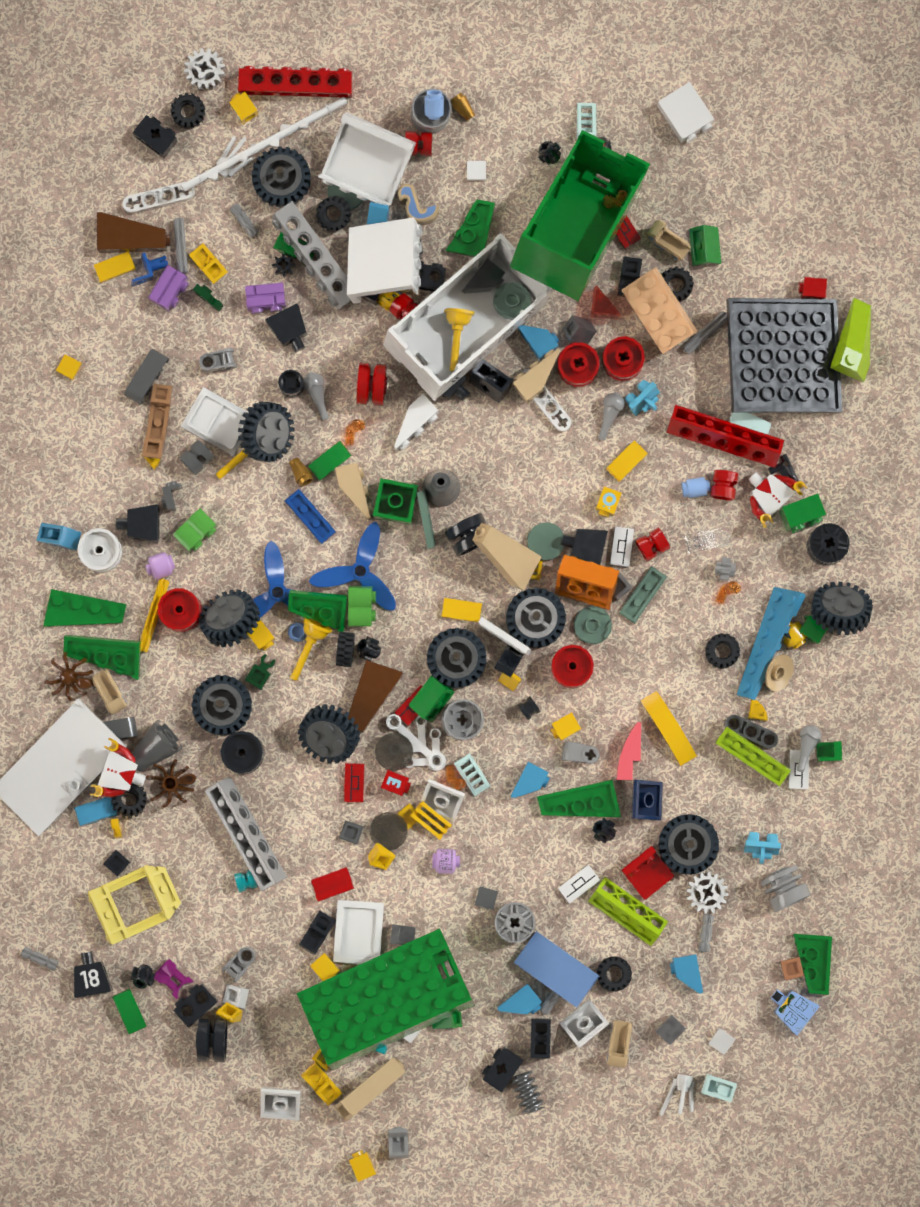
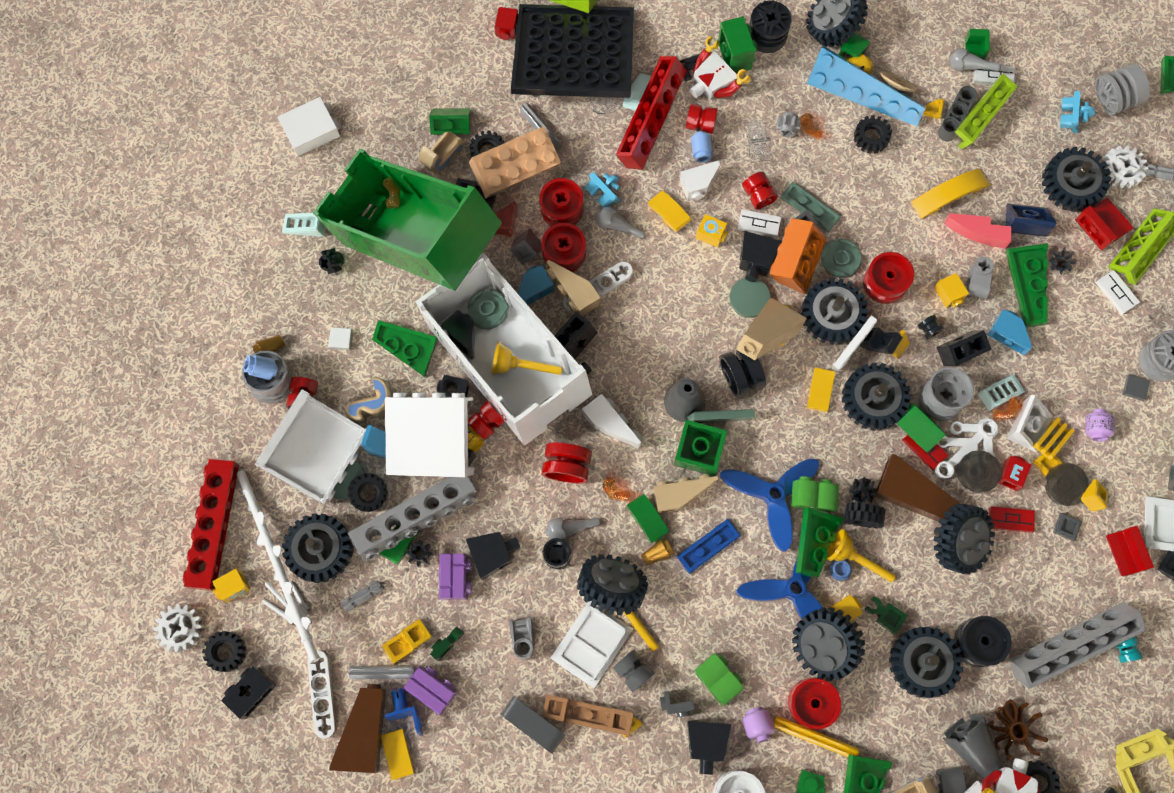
camera: 85 degrees left, 10 degrees down
none -> white slope [680,160,720,201]
none -> black brick [936,330,991,366]

